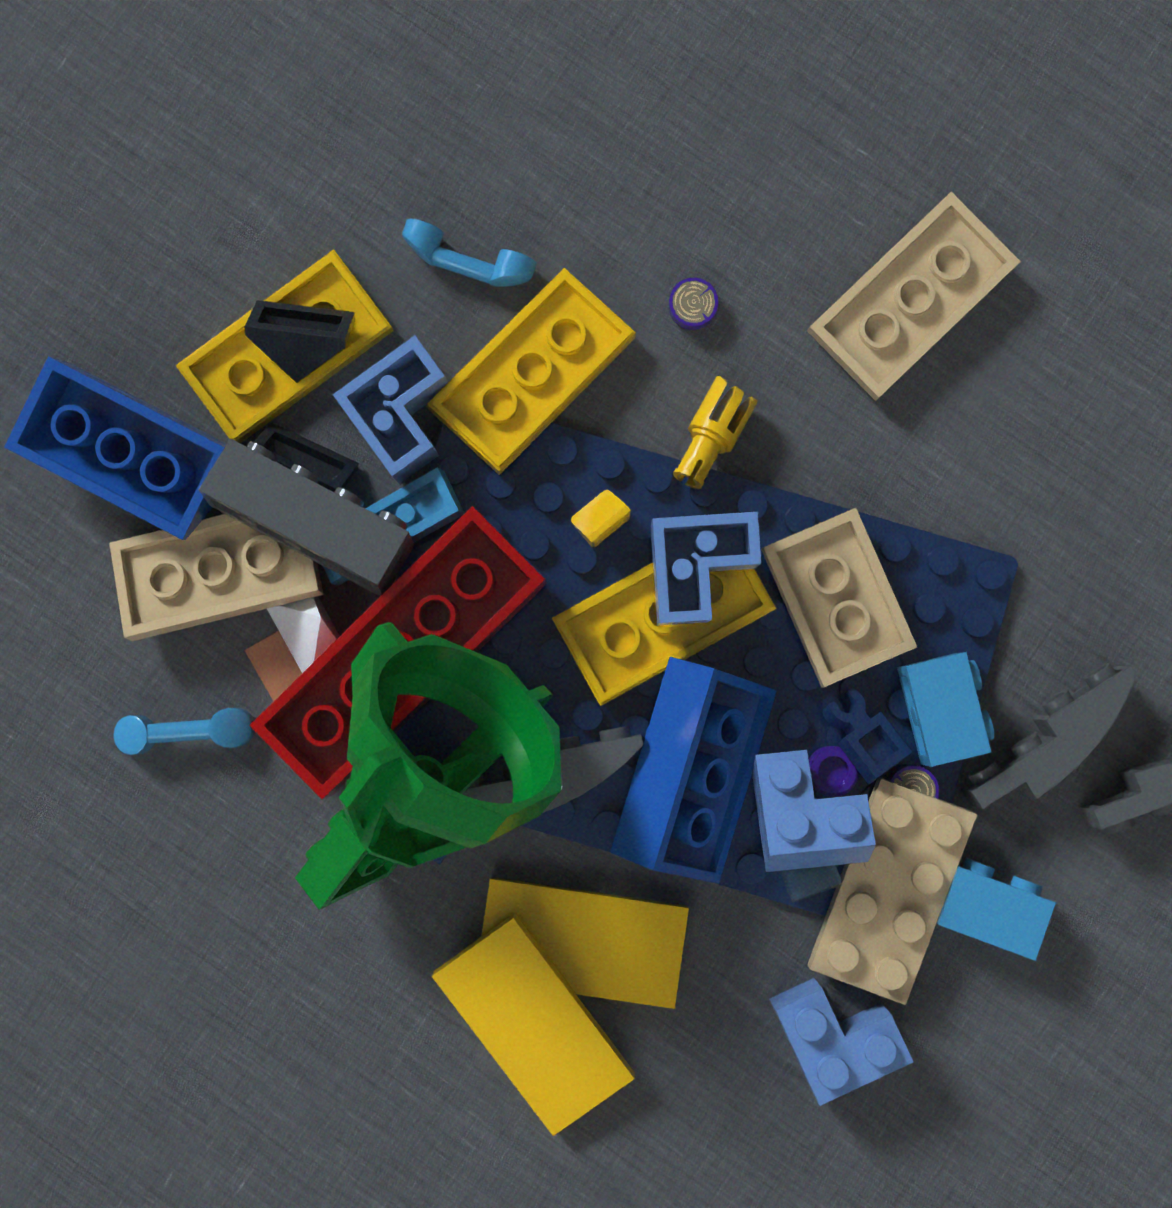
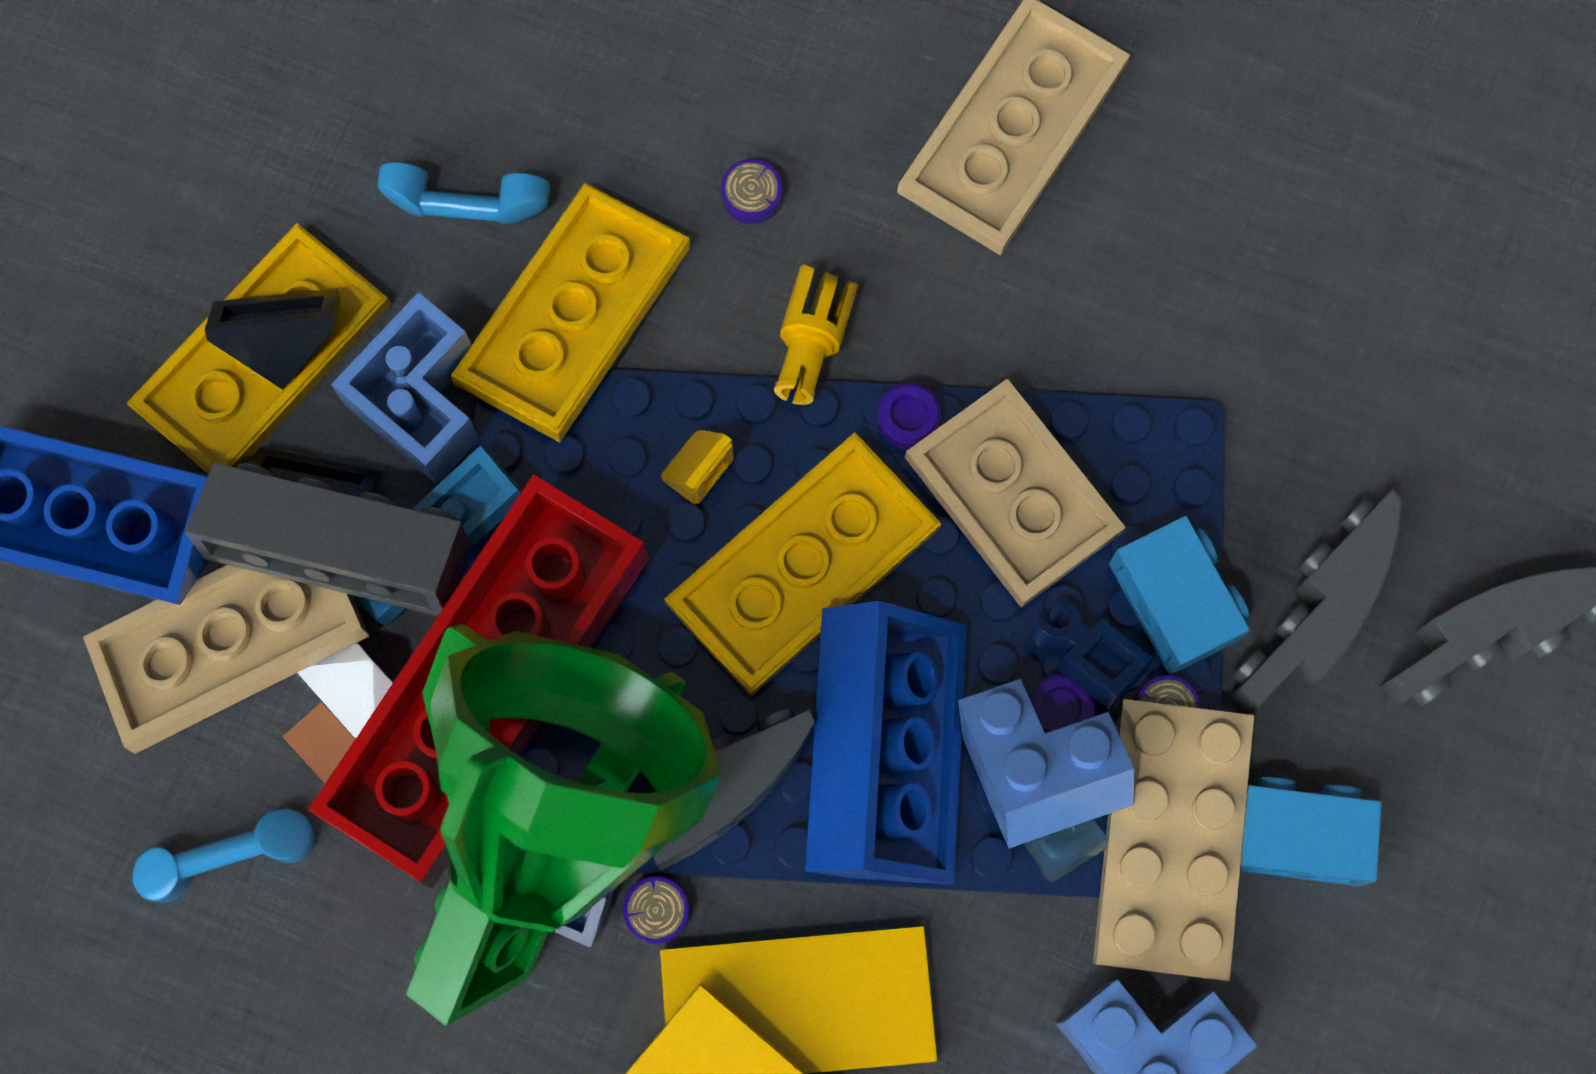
camera: 20 degrees left, 10 degrees down
medium blue brick [651,512,761,626] -> none
none -> tile [623,877,690,945]
none -> dark purple tile [877,383,941,450]

